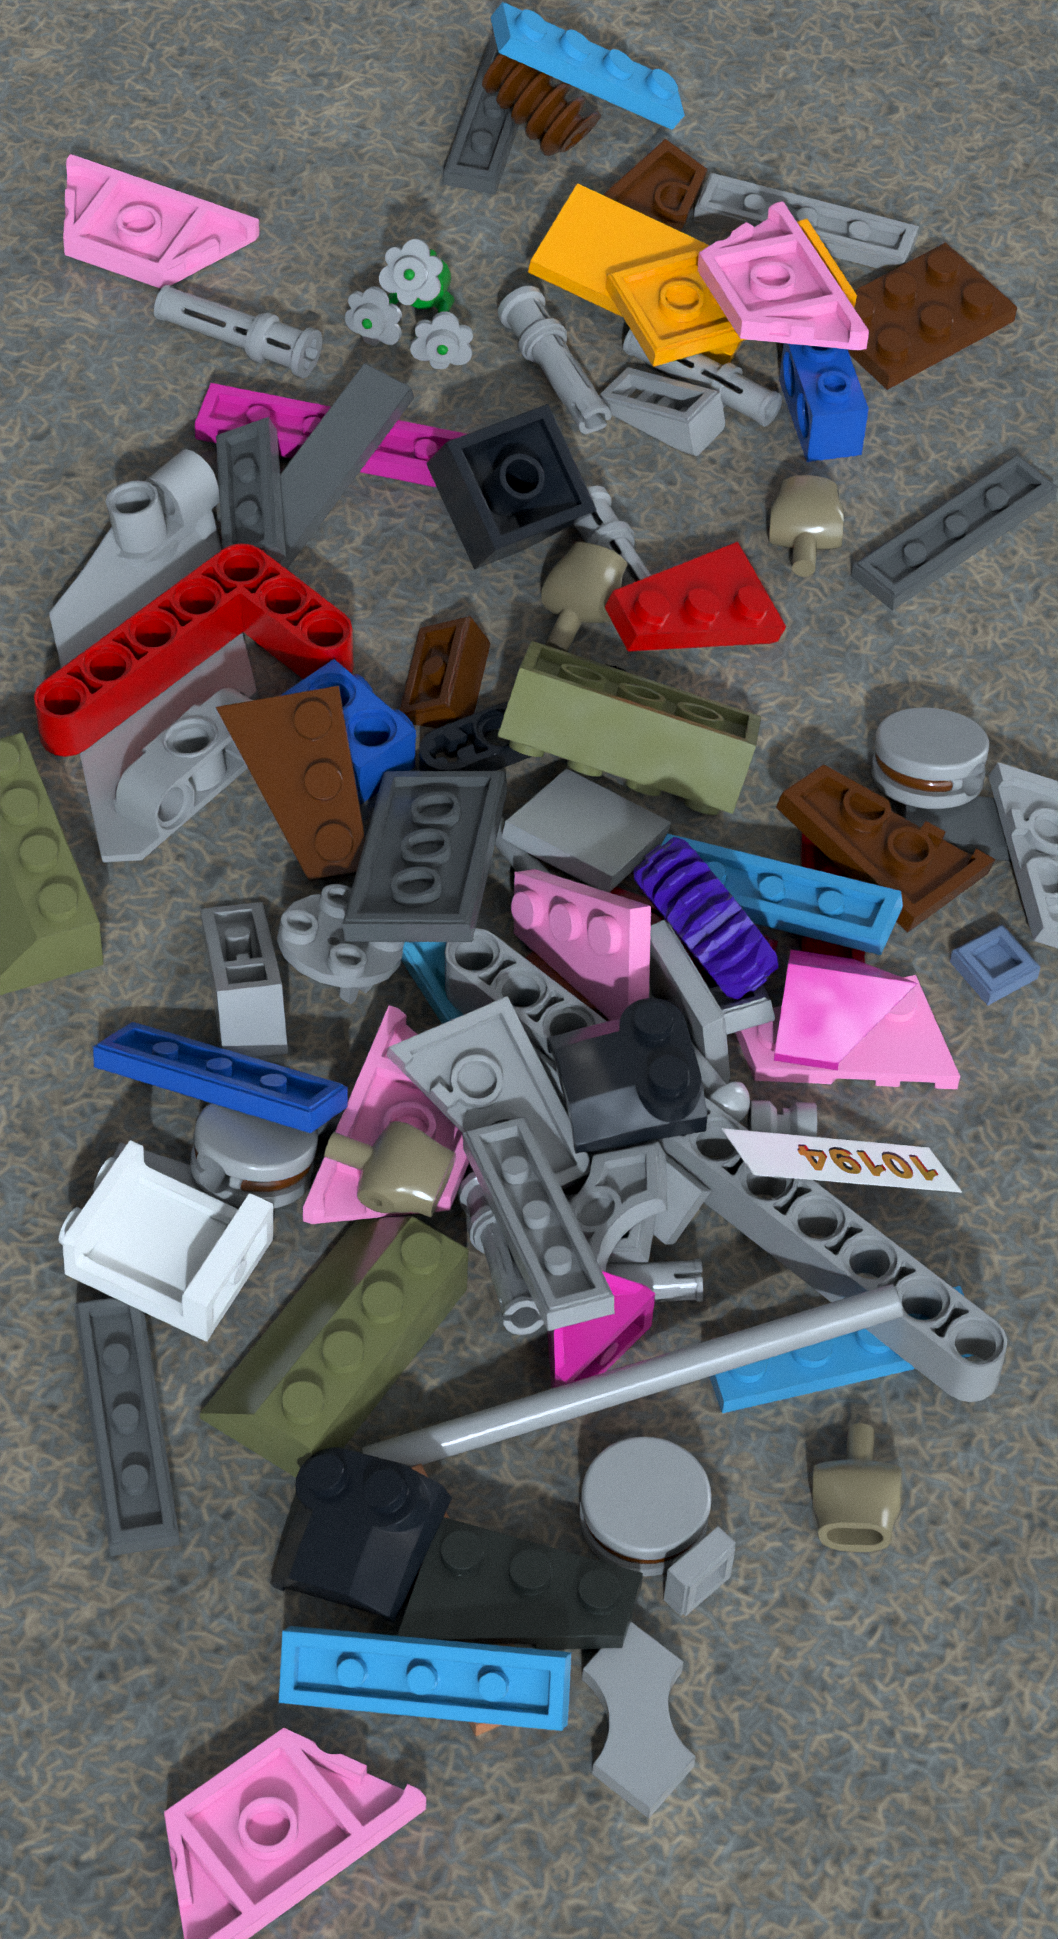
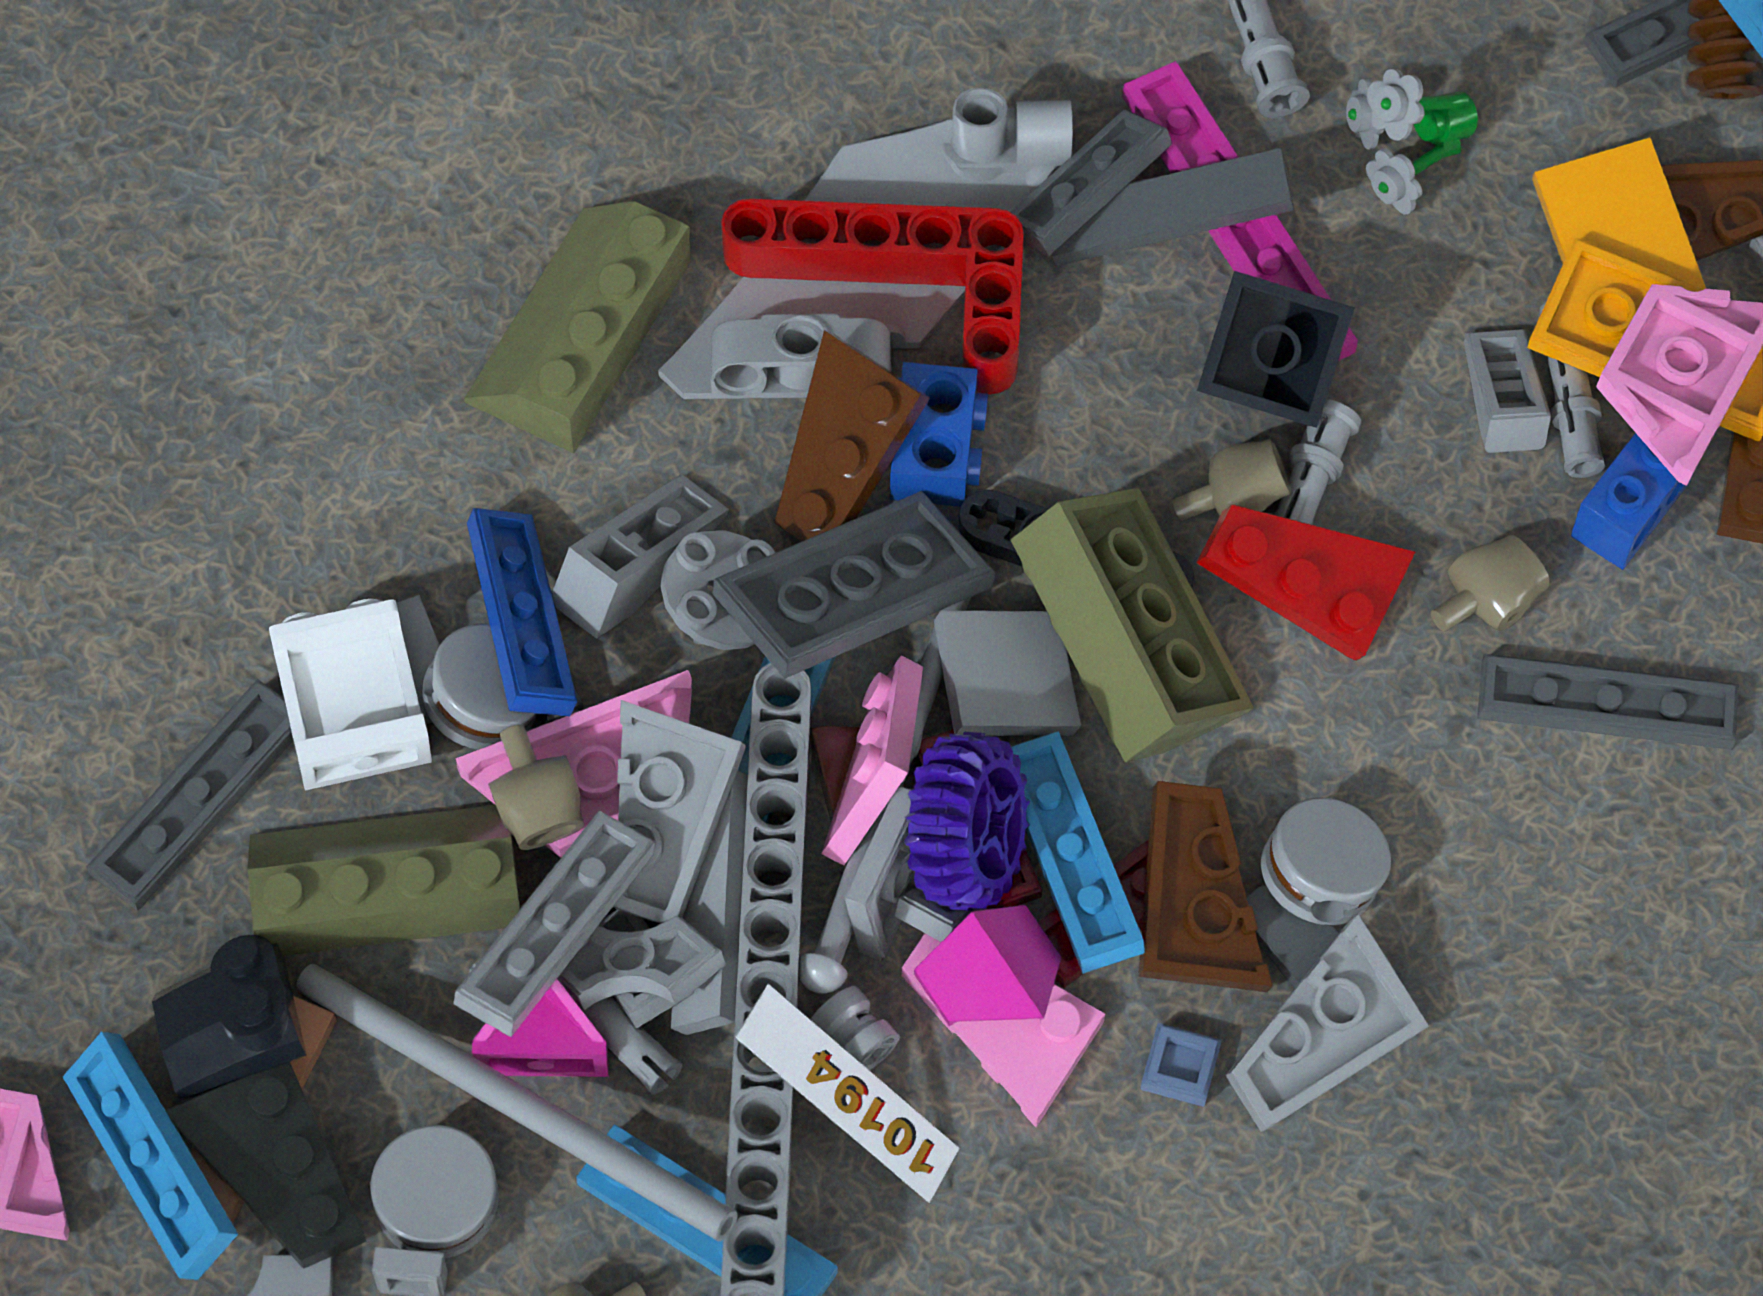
camera: 50 degrees right, 10 degrees up
reddish brown slope [400,616,490,728] -> none
light grey pin [497,286,612,434] -> none
black slope [547,998,708,1154] -> none

